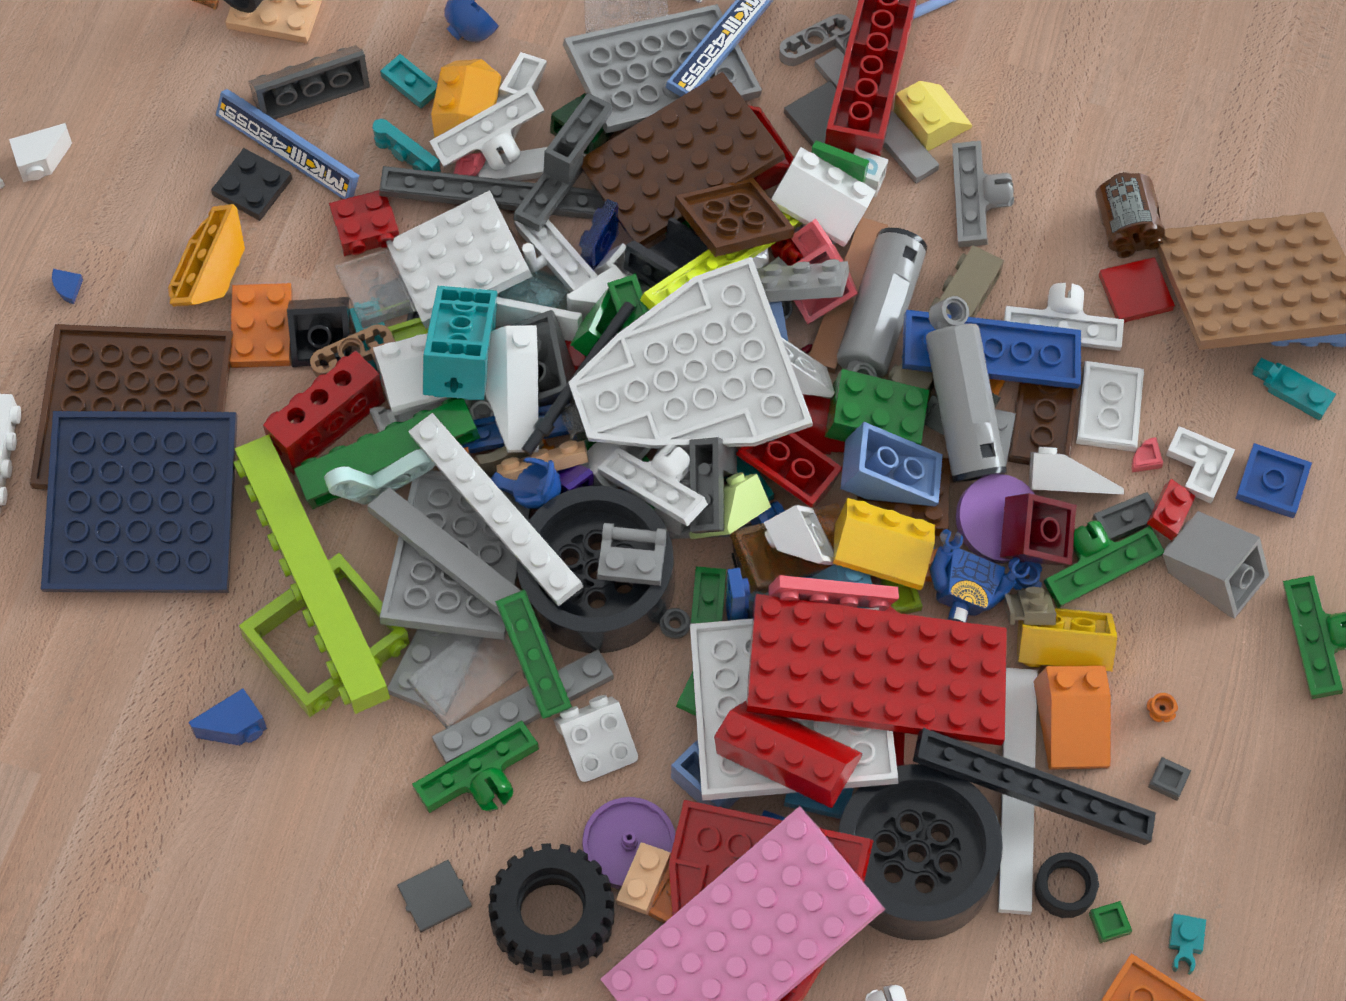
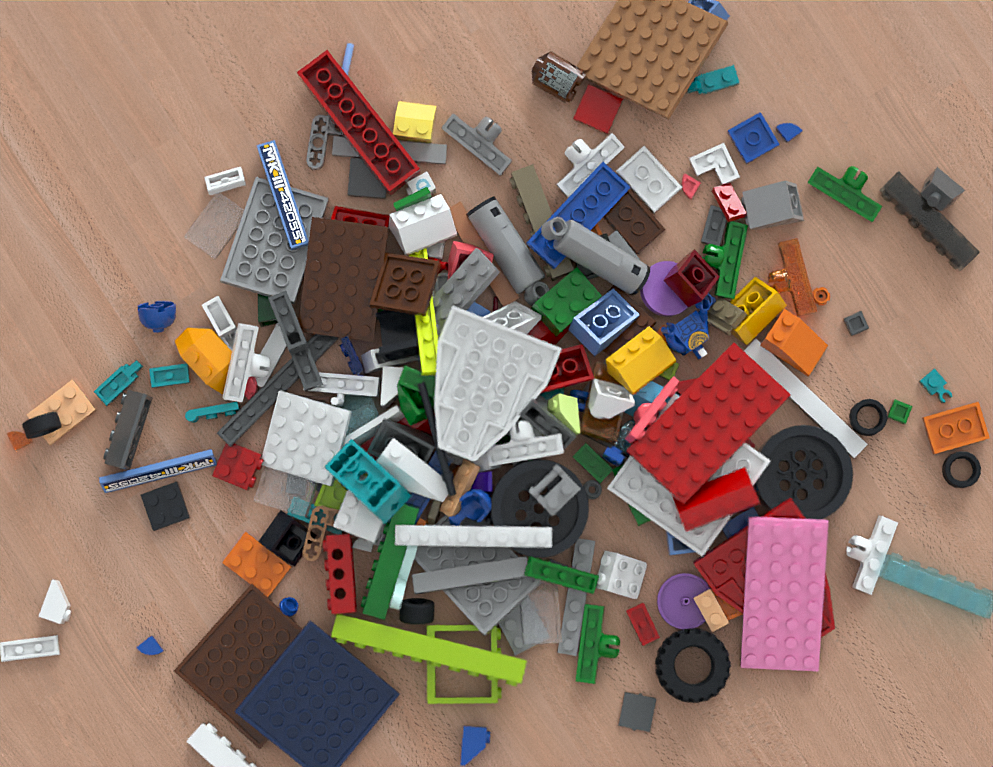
camera: 50 degrees left, 20 degrees up
light orange wedge [168,204,245,307] -> none
coral plate [791,219,832,257] -> none
black plate [913,728,1156,845] -> none
white slope [1029,447,1124,495] -> none
none -> teal hinge [94,360,143,406]
none -> blue plate [279,597,298,616]
none -> black tyre [399,598,434,625]
none -> red plate [626,602,660,646]
none -> clear orange plate [768,238,817,317]
none -> blue tile [776,123,803,143]

